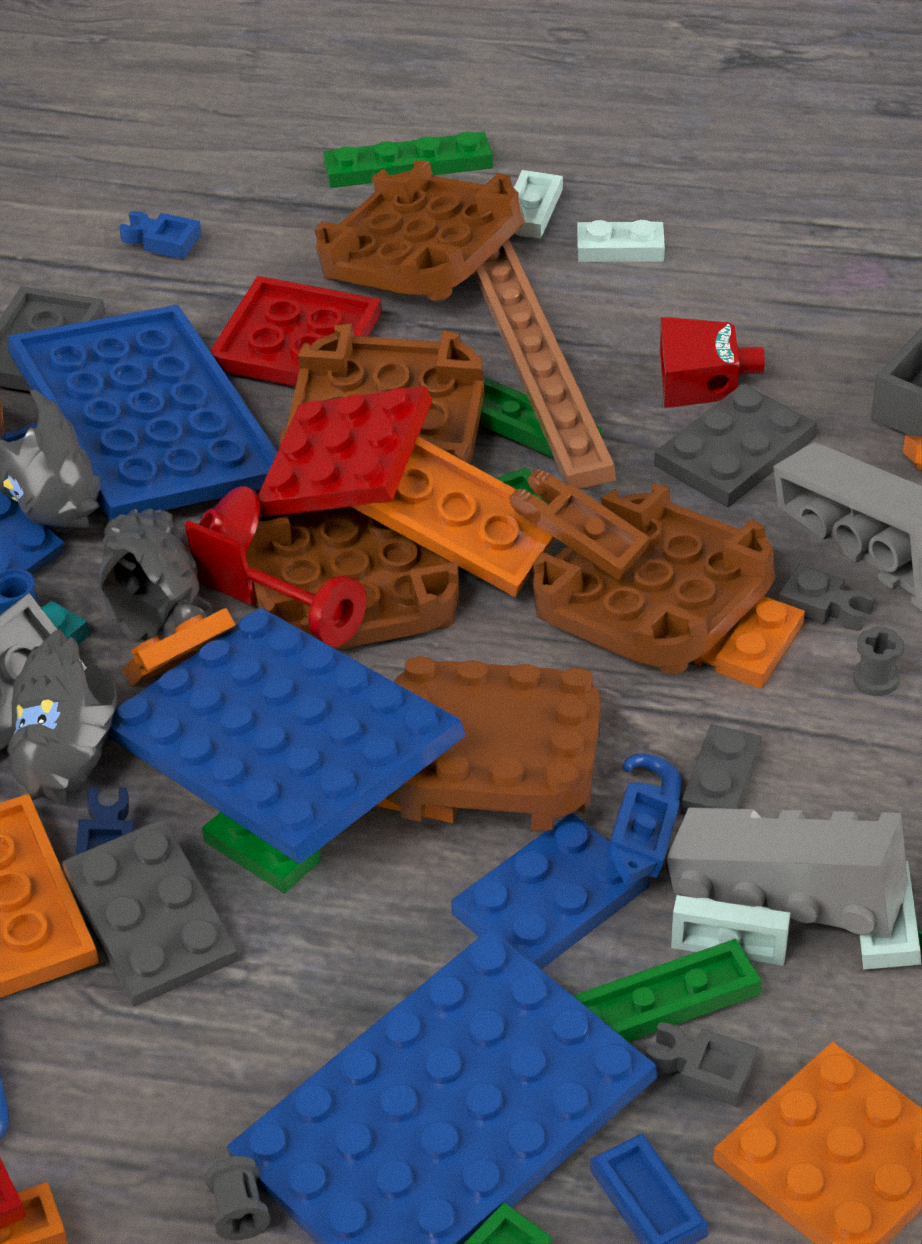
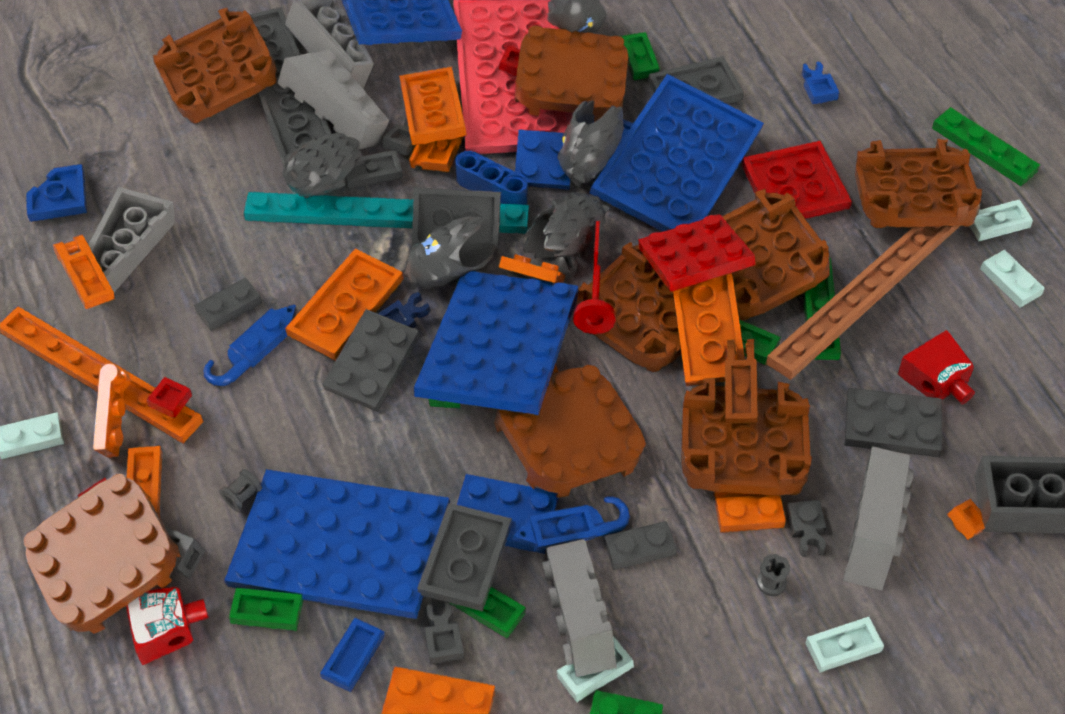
camera: 55 degrees right, 10 degrees up
red dish [199,486,260,553] -> none
light aqua plate [671,895,791,966] -> none
none -> dark grey plate [417,503,512,611]

